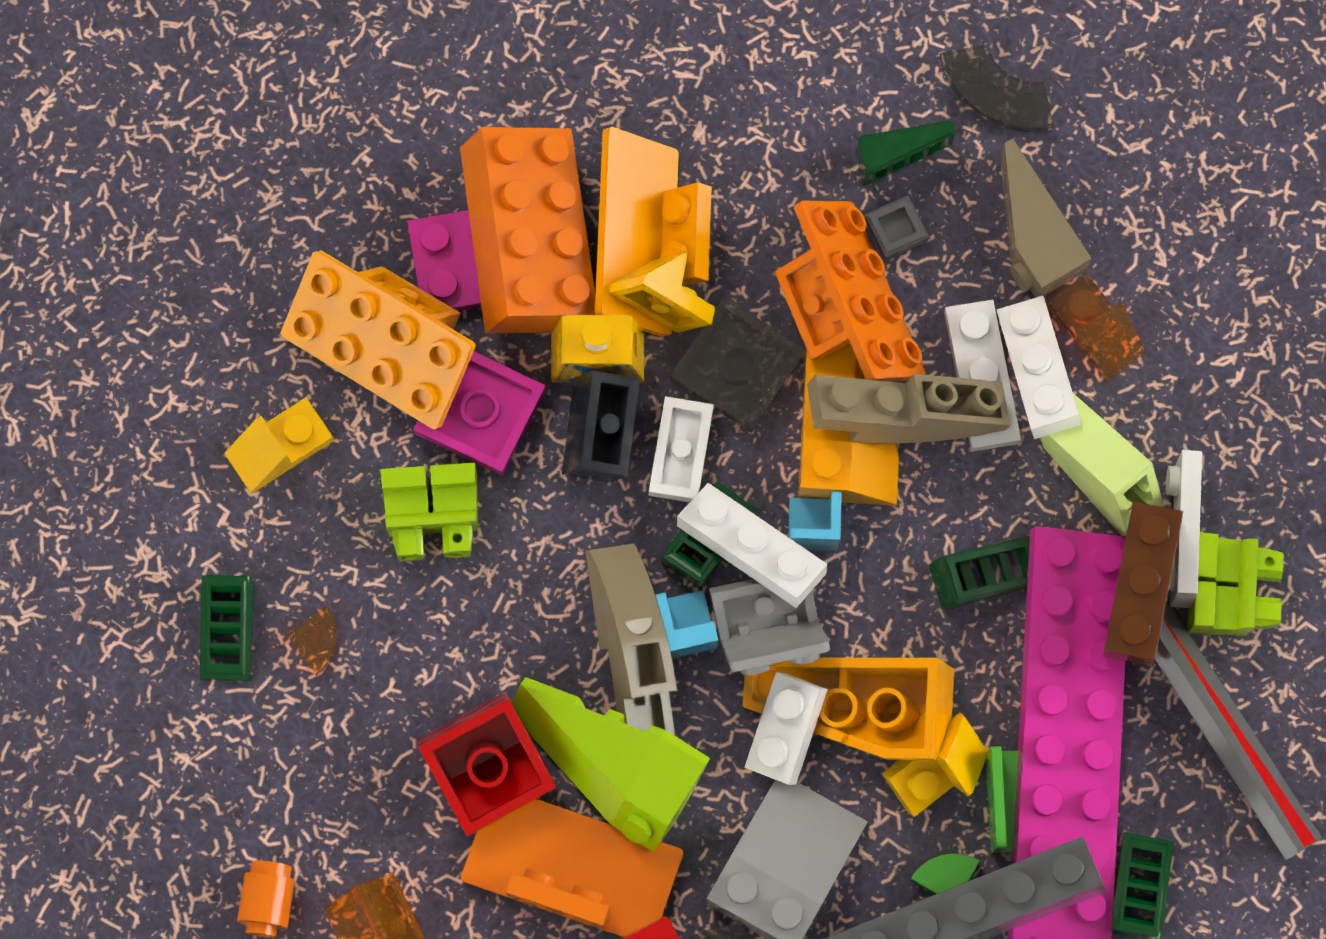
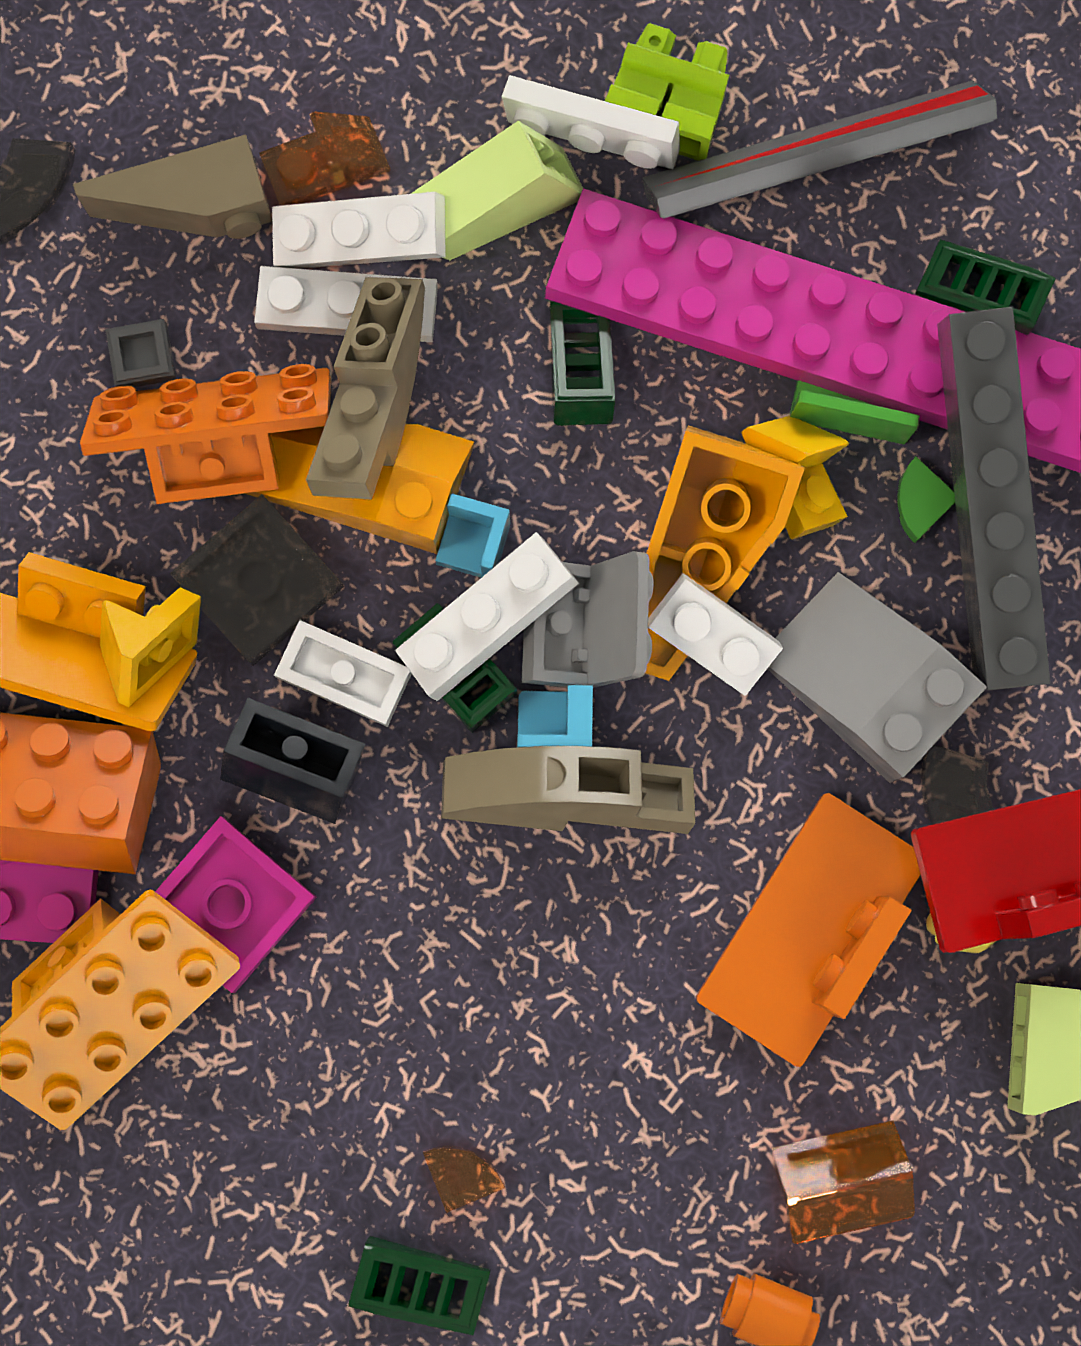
camera: 75 degrees left, 5 degrees up
yellow slope [224,397,334,494] -> none
lime hips [380,463,478,562] -> none
red slope [417,692,557,836] -> none
lime wedge [512,677,710,852] -> none
yellow torso [551,315,644,383] -> none
dark green slope [856,120,956,186] -> none
reddish brown brick [1103,501,1184,667] -> none

